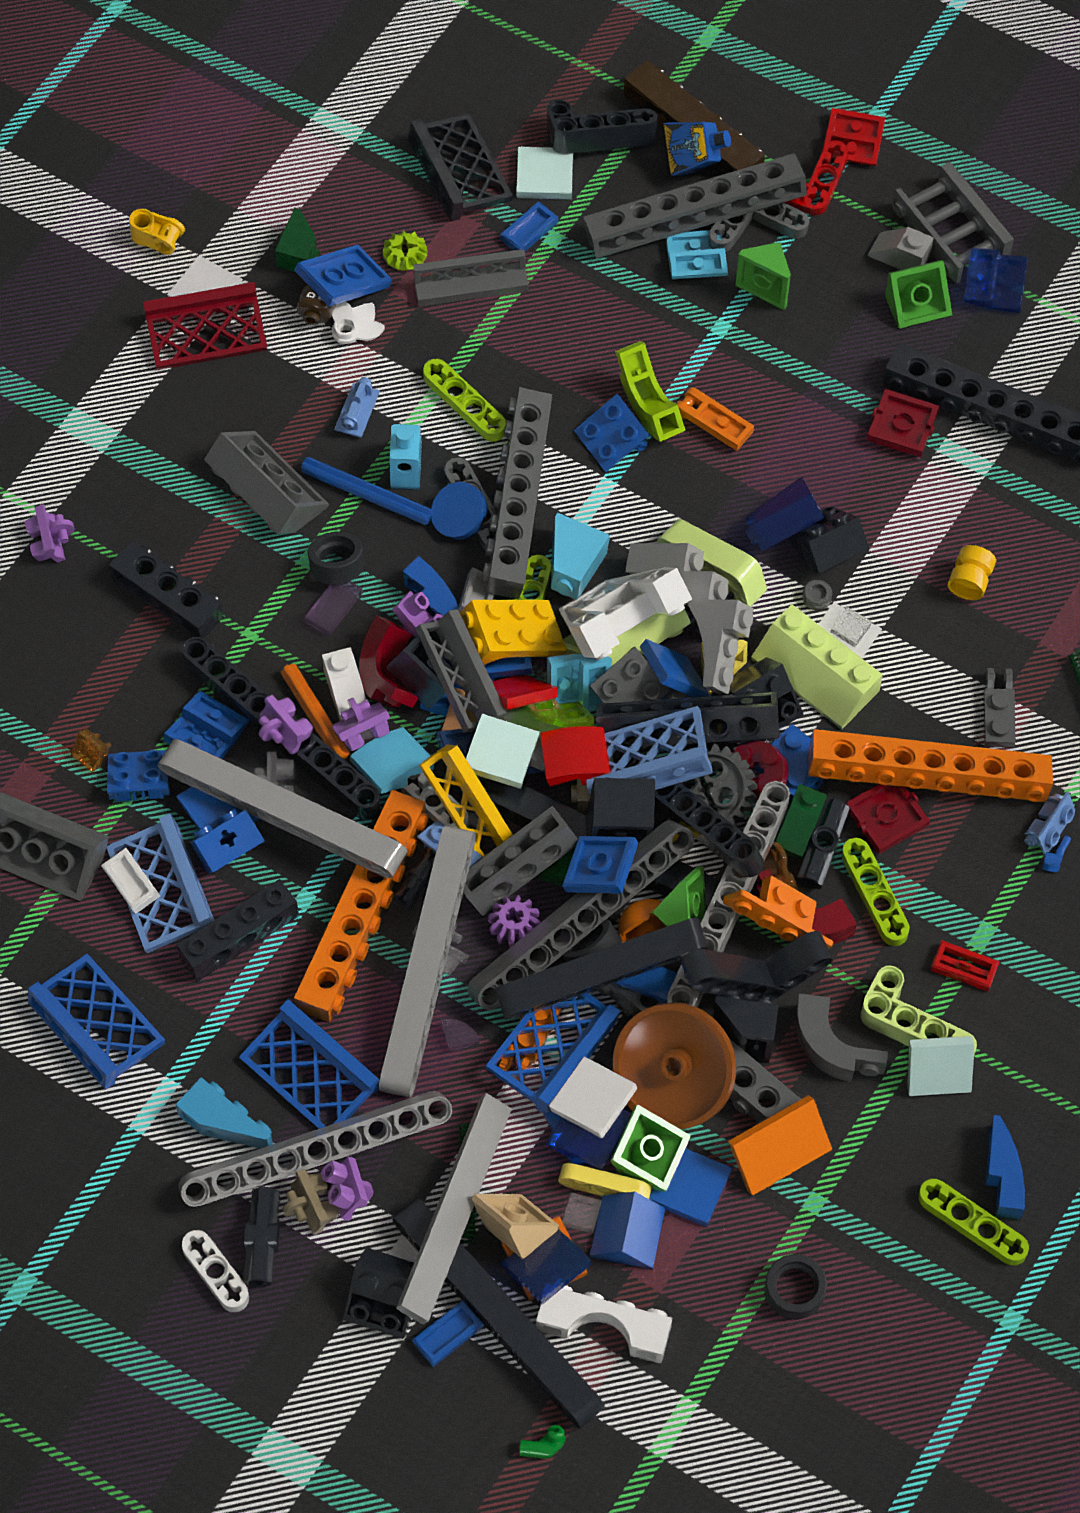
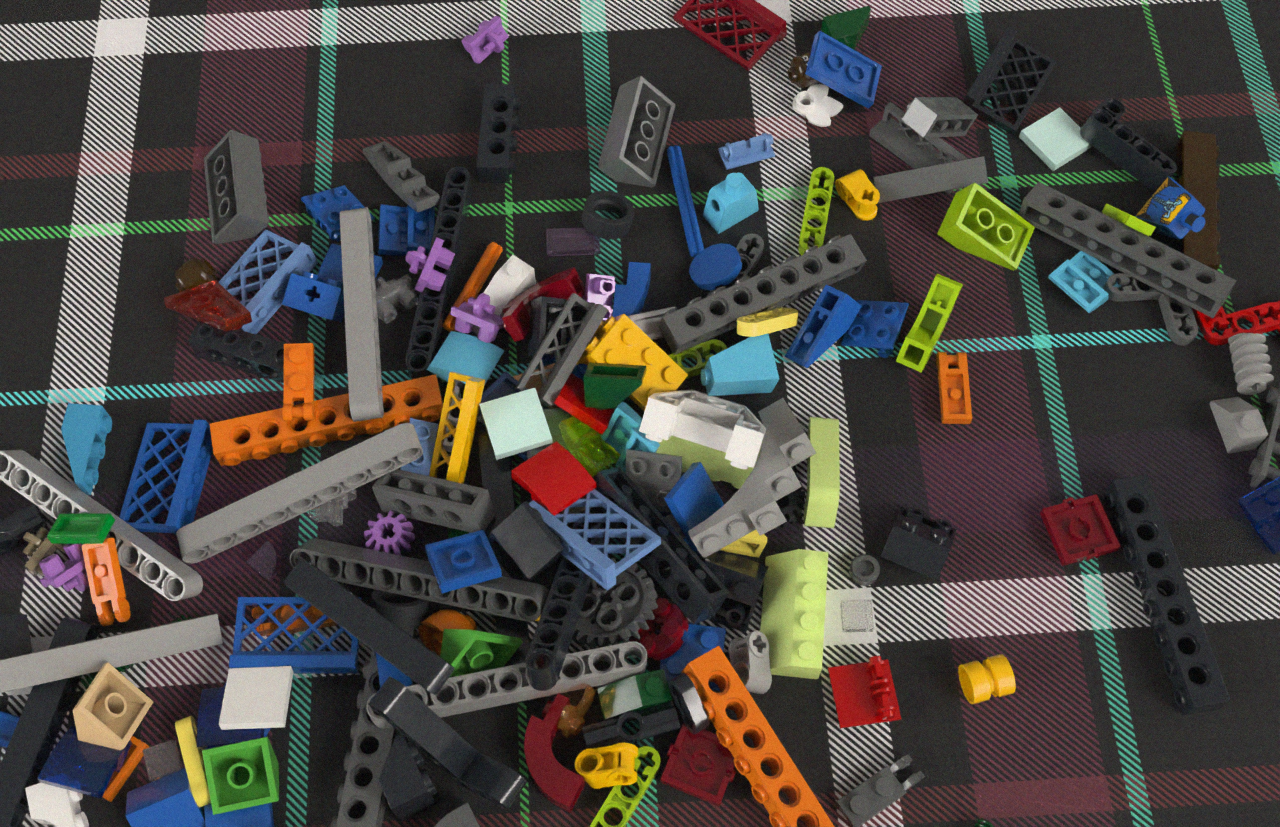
camera: 55 degrees right, 0 degrees up
blue fence [28,954,165,1090] -> none
clear orange tile [71,728,111,772] -> none
white tile [101,848,160,914] -> none
lime gear [383,230,427,270] -> none
blue tile [500,201,558,251] -> none
dark orange dish [613,1002,736,1130] -> none
orange bracket [723,875,833,949] -> none
bright green slope [736,242,791,310] -> none
clear blue slope [745,477,824,552] -> none
bright green slope [885,260,952,328] -> none
none -> green tile [47,513,115,544]
none -> orange hinge [81,538,131,626]
none -> clear red wing [164,280,252,332]
none -> dark brown head [175,257,217,297]
none -> orange plate [283,343,314,421]
none -> dark grey slope [363,141,440,212]
none -> yellow piece [574,743,638,789]
none -> dark green slope [584,363,647,410]
none -> black beam [668,673,710,734]
none -> light grey piece [728,631,772,694]
none -> light yellow beam [737,308,798,337]
none -> blue slope [785,285,862,368]
none -> red hinge [828,656,901,729]
none -> yellow piece [835,169,880,221]
none -> dark grey slope [874,156,988,203]
none -> dark grey brick [902,97,978,138]
none -> lime slope [937,182,1035,271]
none -> lime tile [1102,203,1156,237]
none -> light grey piece [1228,333,1274,395]

